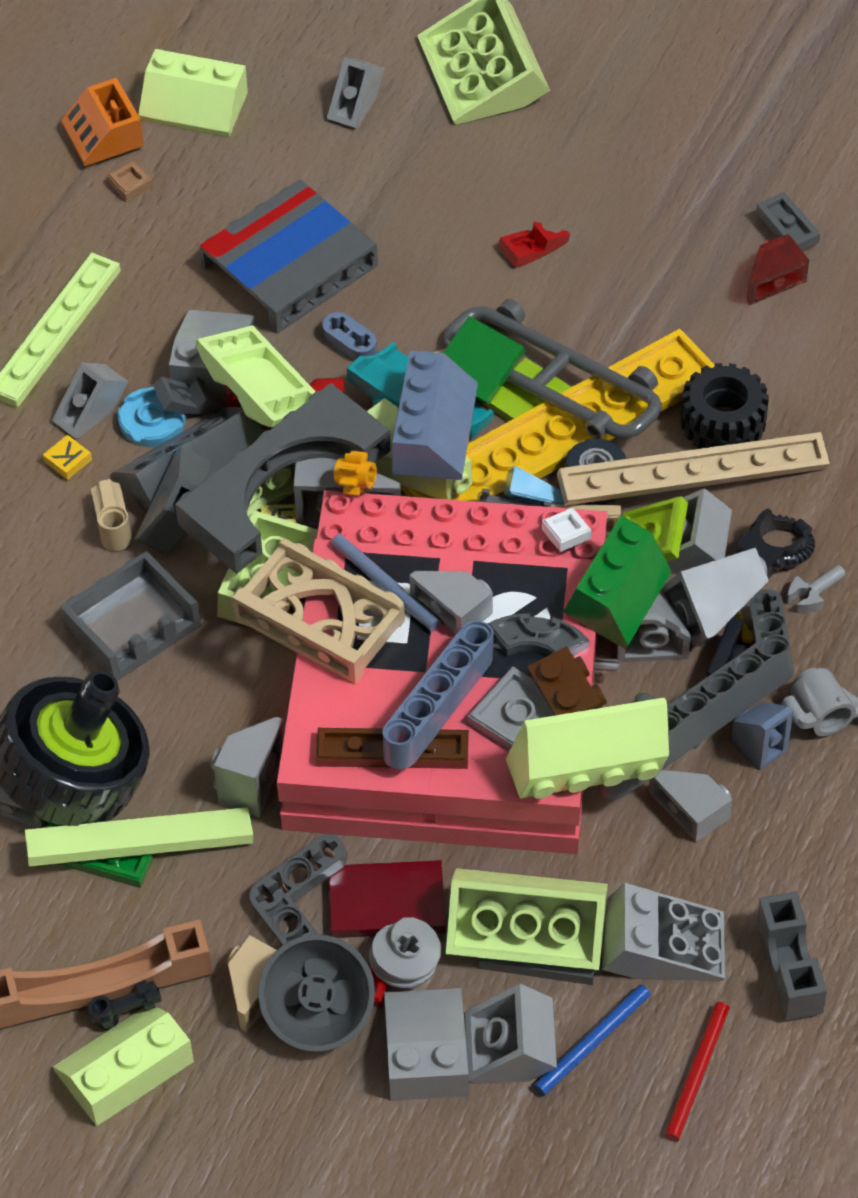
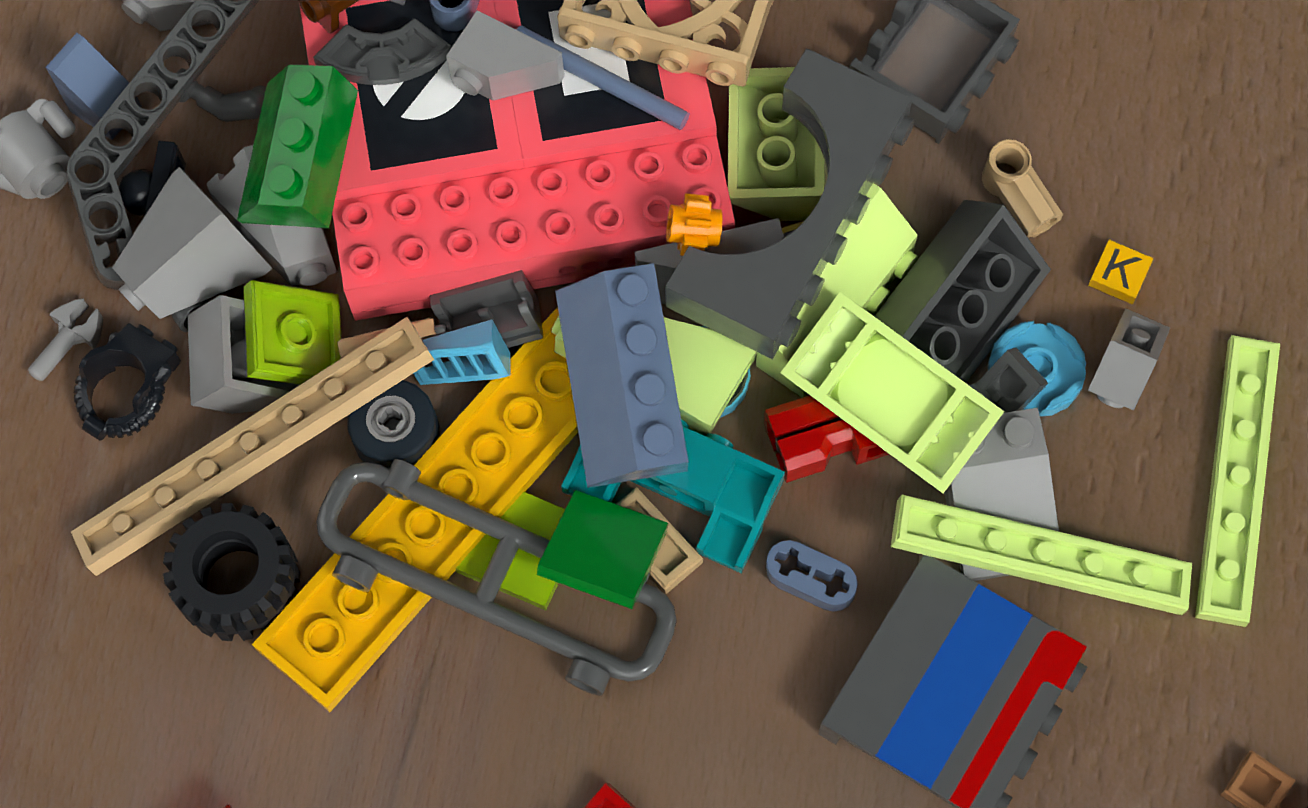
camera: 165 degrees right, 15 degrees up
dark grey slope [135,445,211,555] -> none
white tile [542,508,592,552] -> none
none -> yellowish green tile [891,495,1192,615]

